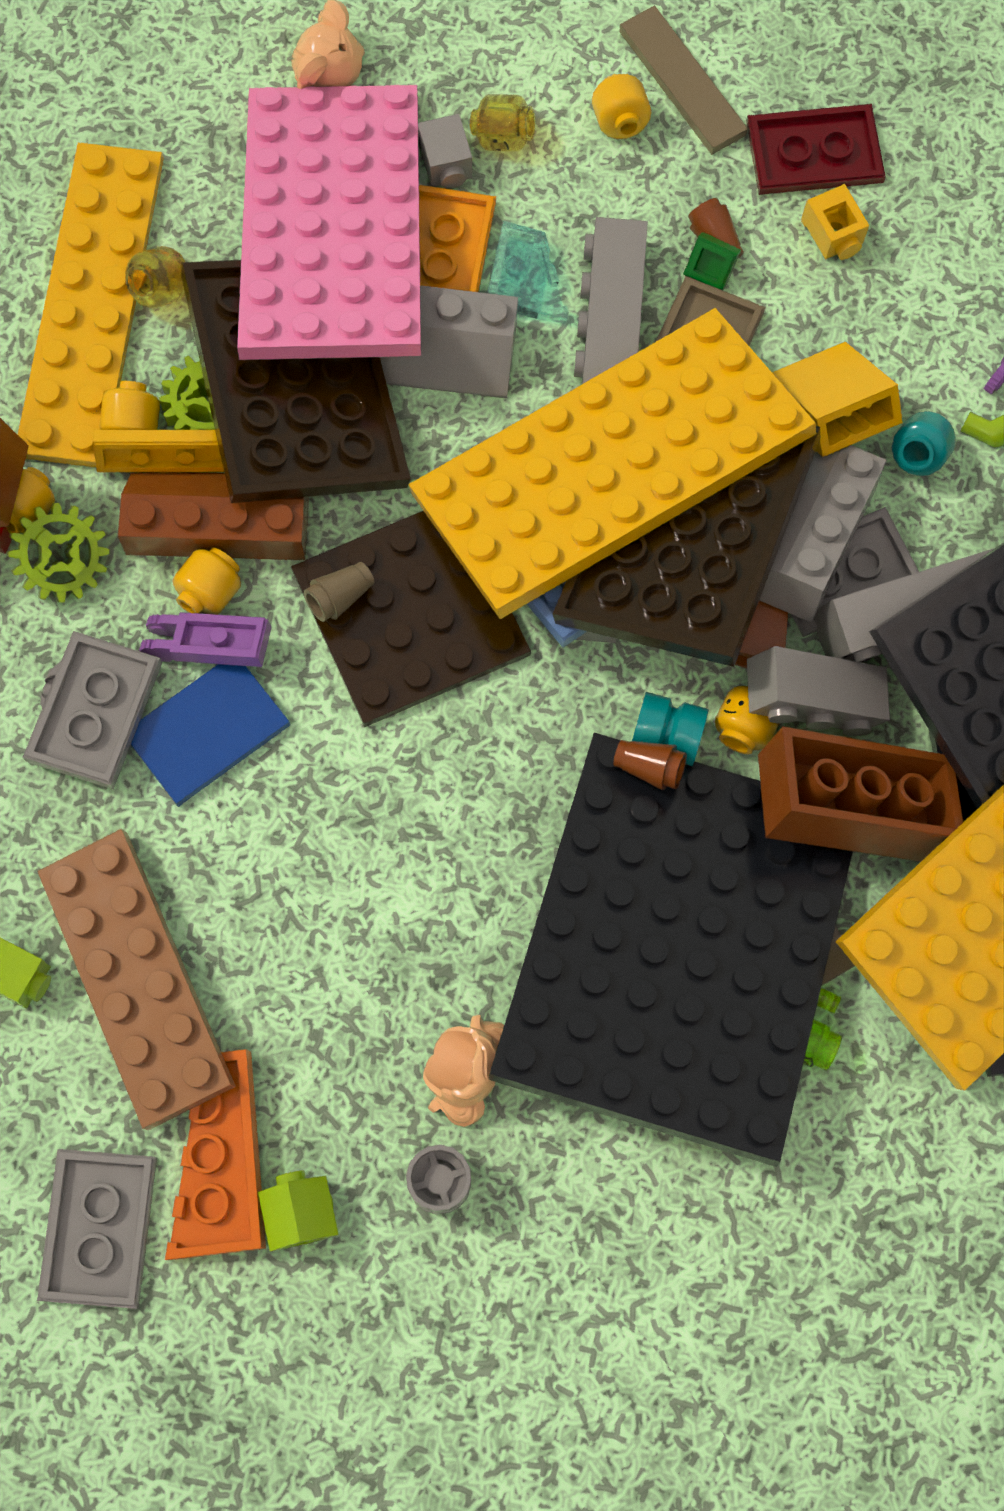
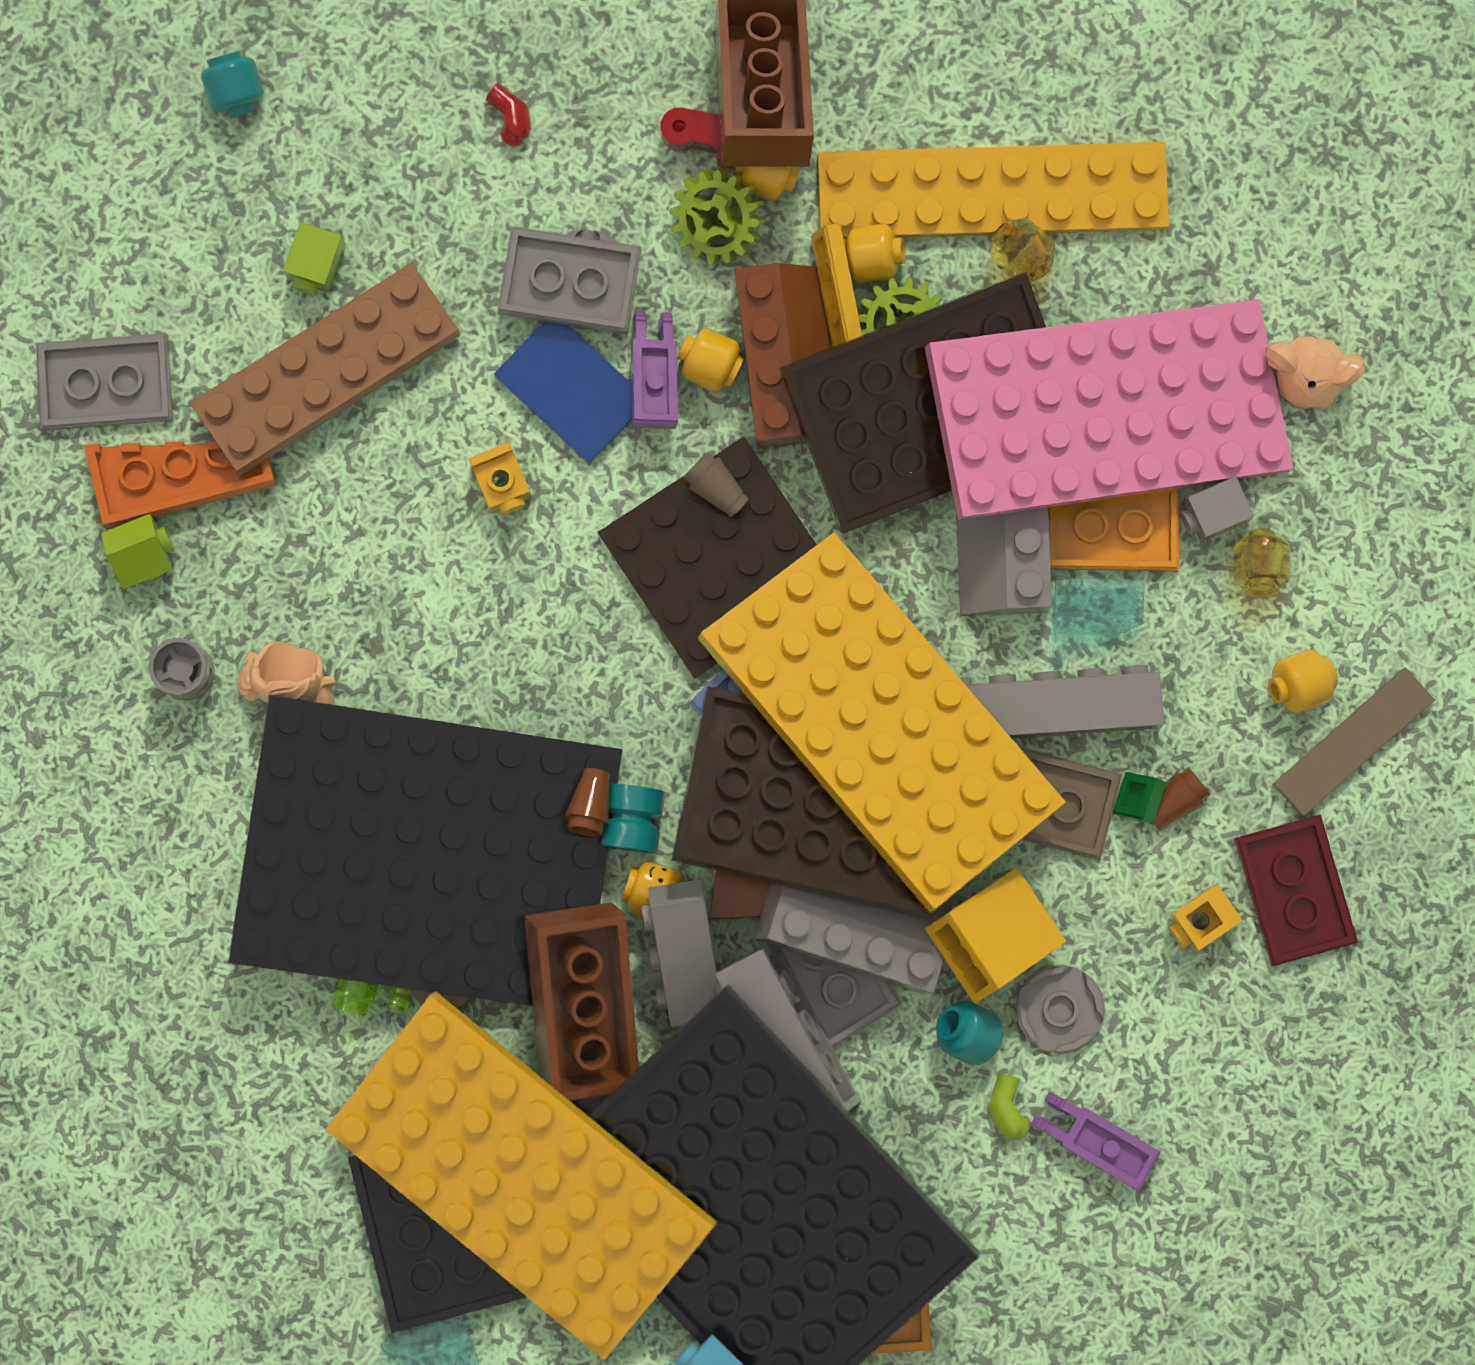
camera: 85 degrees right, 10 degrees up
none -> yellow brick [468,442,531,515]
none -> light grey tile [1015,965,1105,1054]

